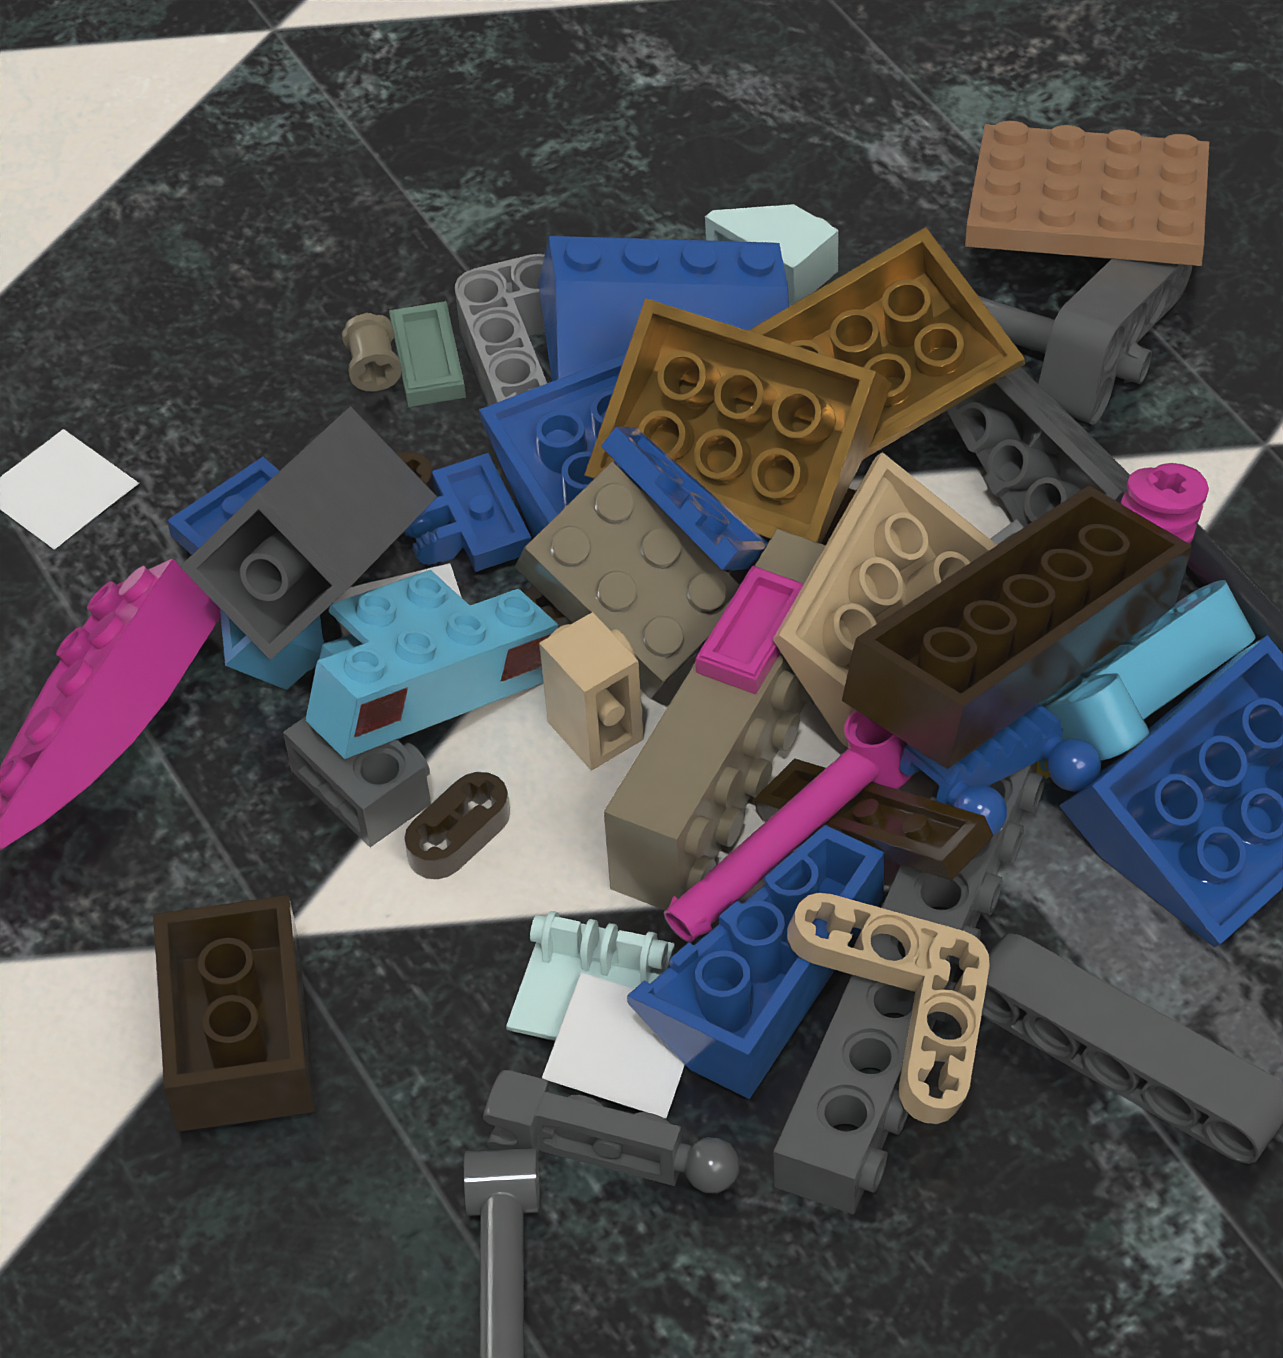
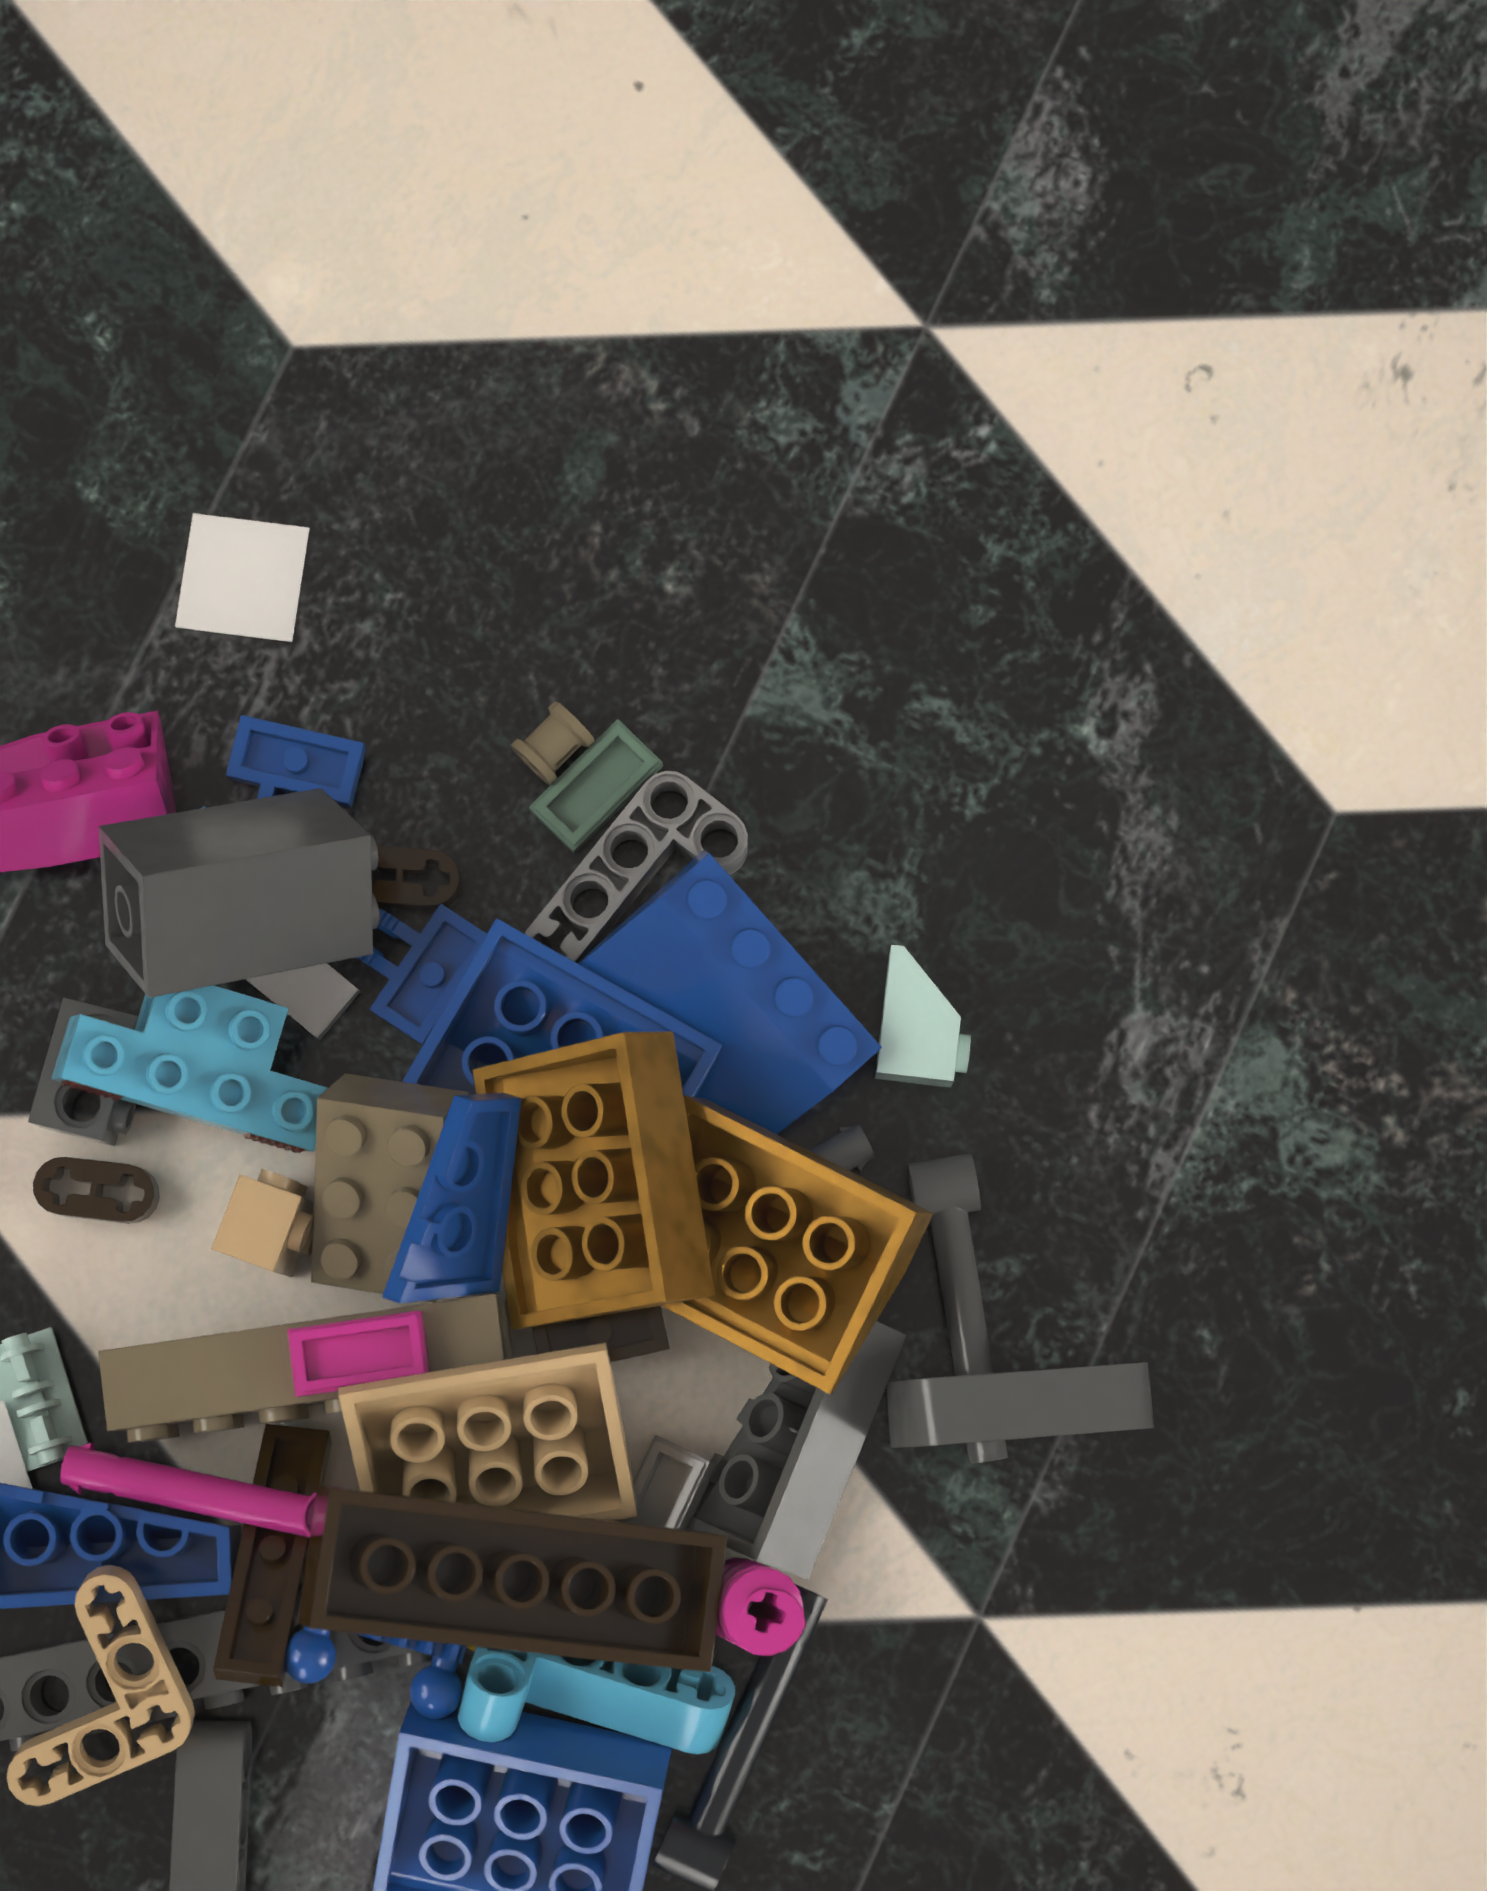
camera: 55 degrees right, 30 degrees up
medium nougat plate [965,121,1209,266] -> none

